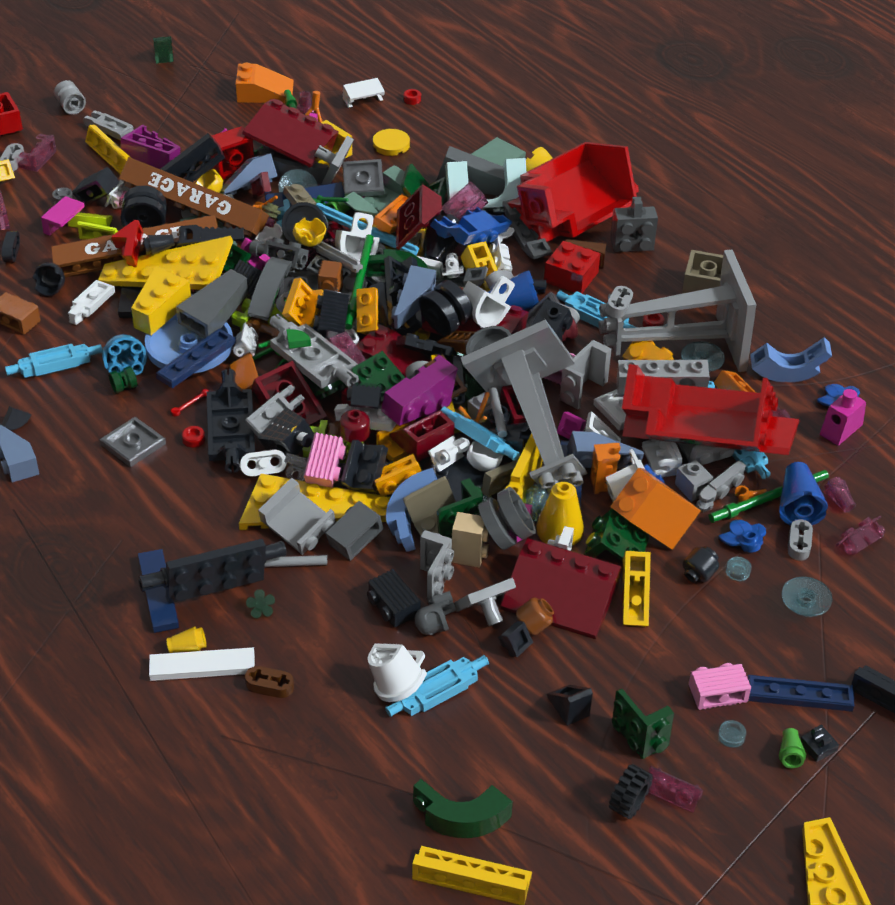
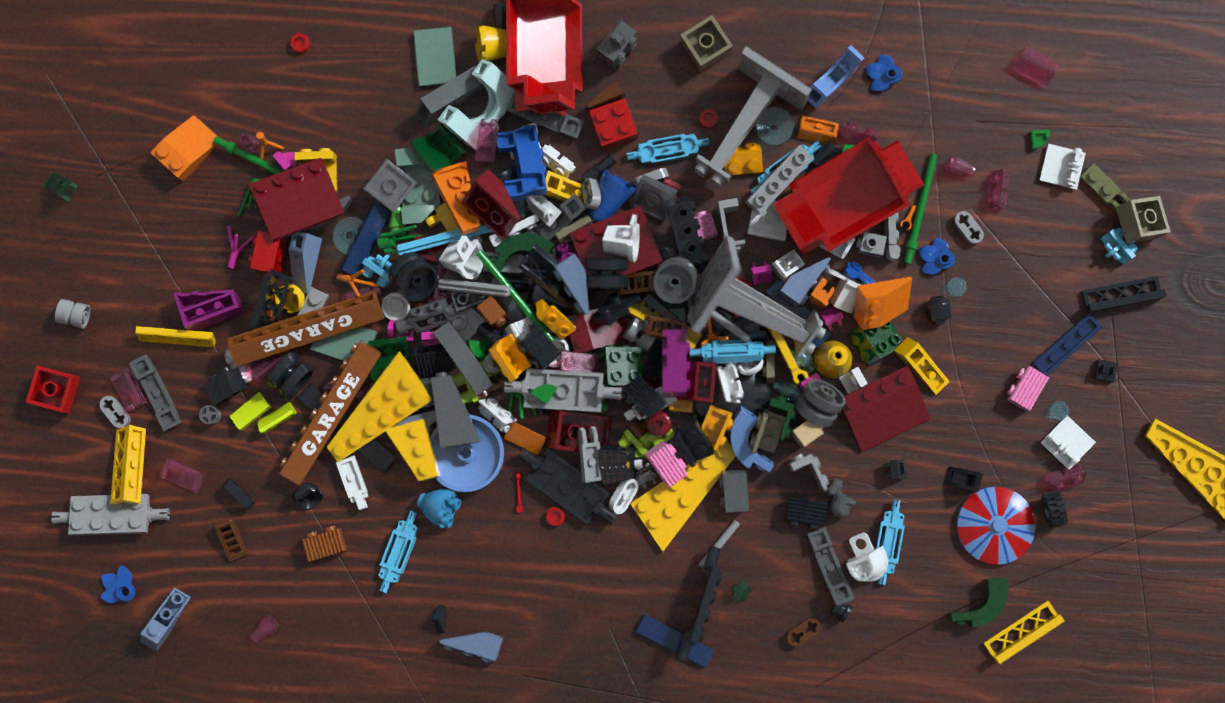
camera: 40 degrees left, 40 degrees up
dark pink panel [41,196,85,235] -> none
light grey hinge [83,110,133,140] -> none
flat silver tile [100,417,166,467] -> none
dark green wheel [108,366,138,394] -> none
red slope [111,220,143,267] -> none
black cone [142,234,175,255] -> none
white tile [149,647,255,681] -> none
dark blue tile [156,328,236,388] -> none
yellow cone [167,626,207,653] -> none
black piece [177,225,244,247] -> none
dark red tile [250,172,271,199] -> none
light grey panel [258,478,335,555] -> none
olive plate [262,202,281,218] -> none
dark tan plate [283,184,316,205] -> none
yellow hair [292,218,327,247] -> none
light grey tile [314,136,354,185] -> none
white hinge [343,78,385,108] -> none
yellow tile [373,129,410,156] -> none
light grey tile [454,578,516,626] -> none
dark orange head [516,597,554,635] -> none
light grey beam [605,286,633,318] -> none
dark green bracket [612,689,674,759] -> none
blue cone [779,462,828,526] -> none
bright green cone [779,728,806,768] -> none
clear light blue dish [782,577,832,617] -> none
dark pink torso [820,389,866,446] -> none
none -> dark grey slope [129,354,182,431]
none -> dark grey slope [807,527,855,606]
none -> dark pink tile [818,306,844,330]
none -> black wheel [829,603,853,622]
none -> dish [956,487,1035,565]
none -> white hinge [1041,416,1096,470]

